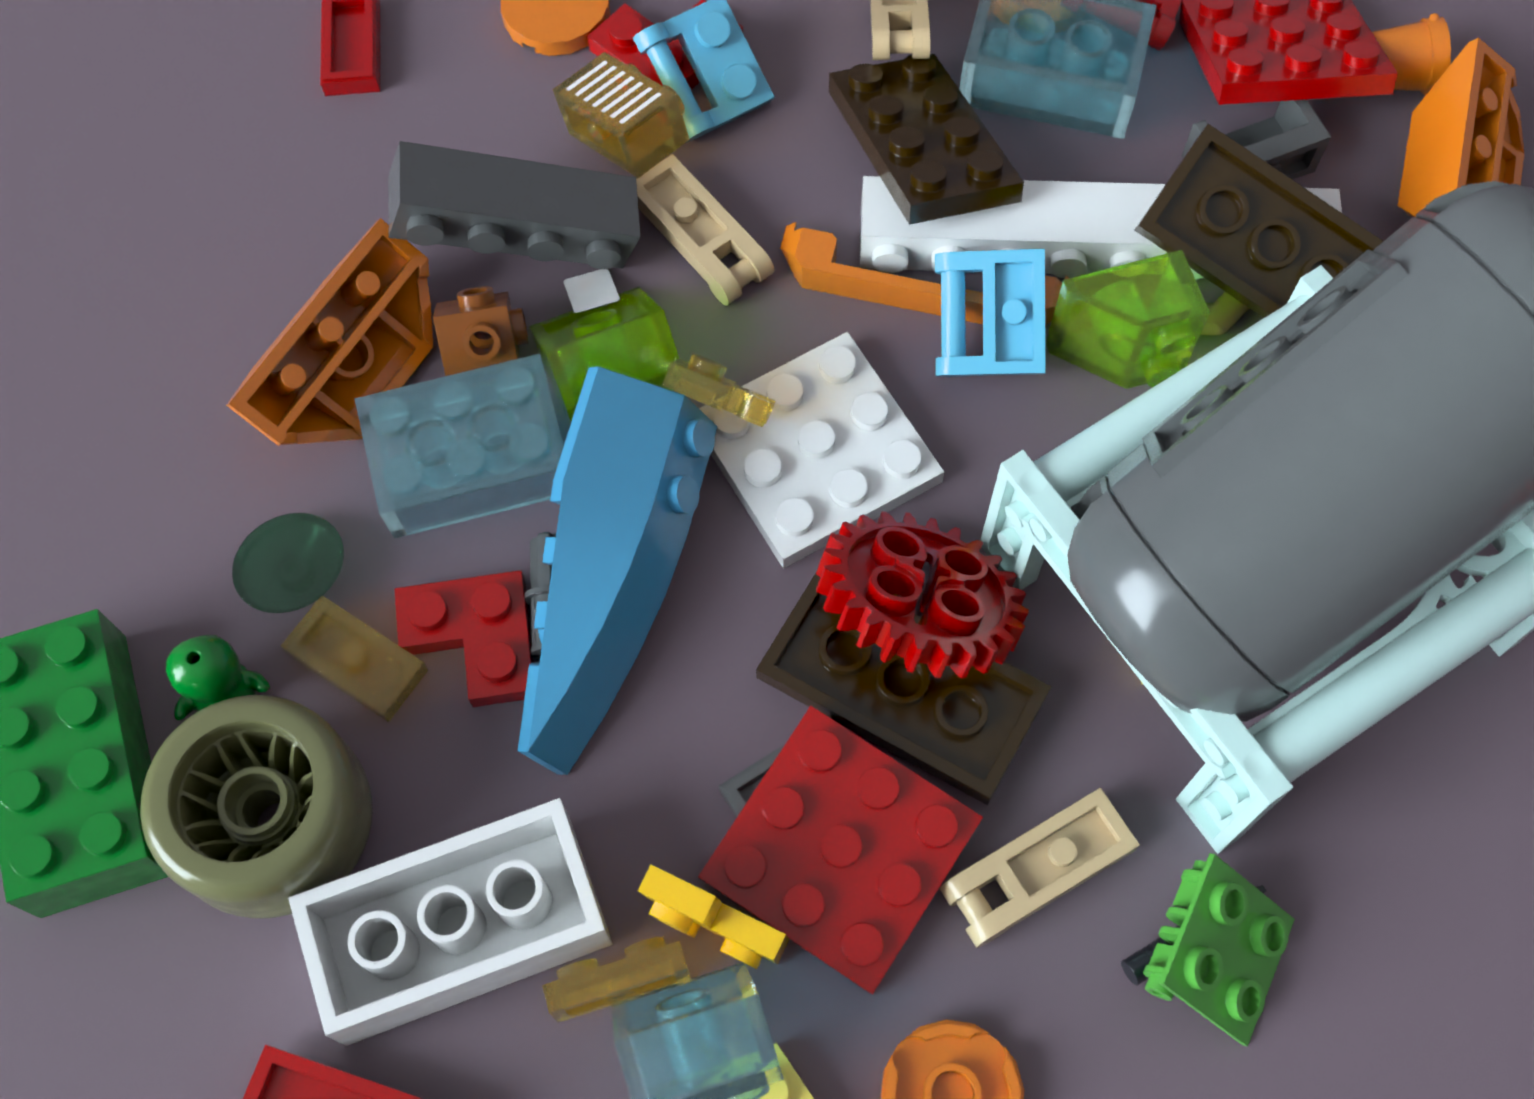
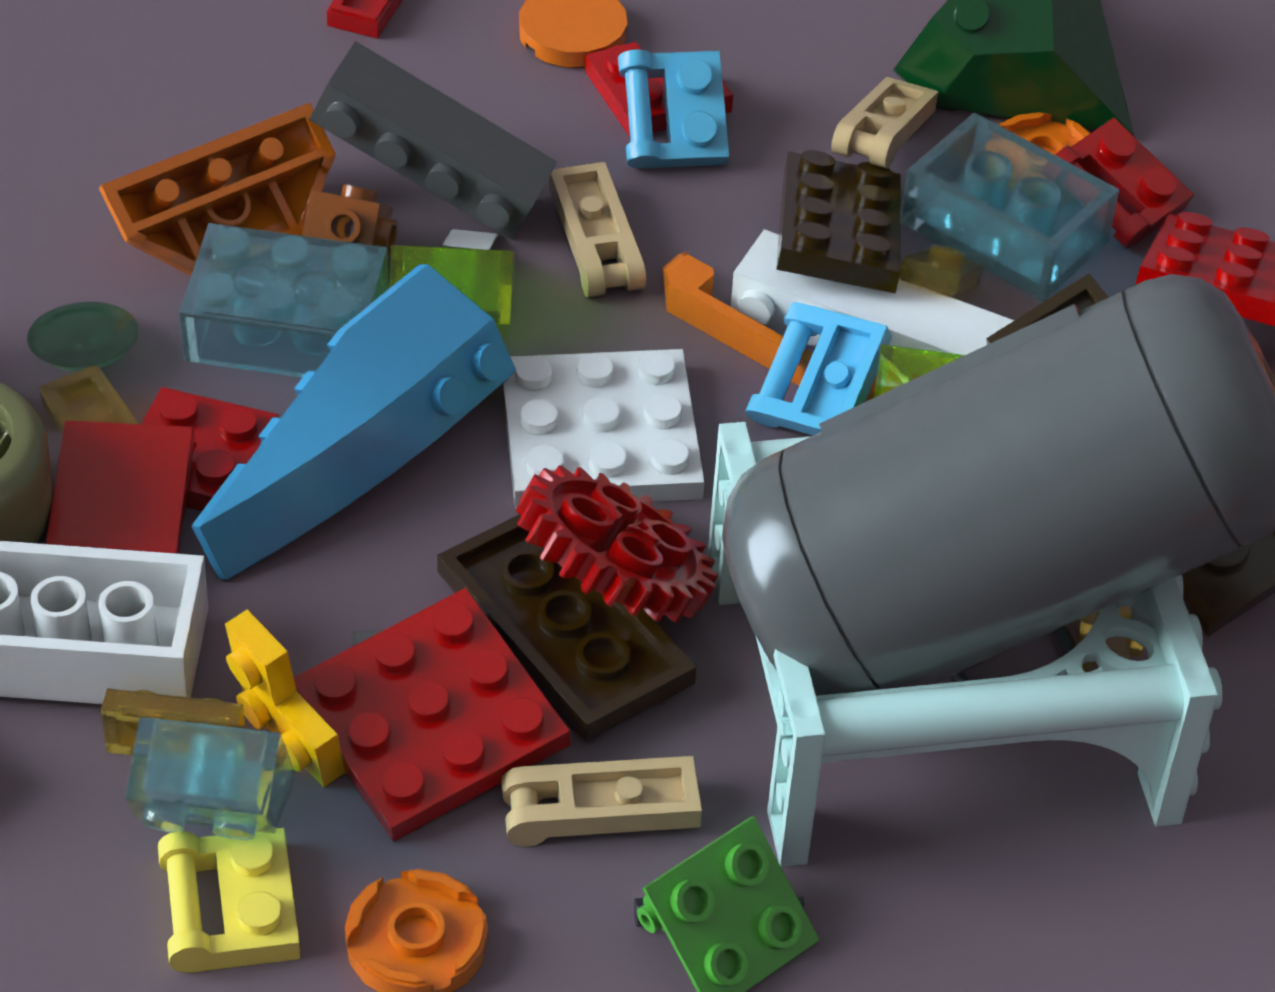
camera: 20 degrees right, 20 degrees down
clear yellow brick [552,52,690,178] -> none
clear yellow plate [662,353,776,427] -> none
none -> red tile [46,420,195,554]
none -> clear yellow plate [900,244,985,297]

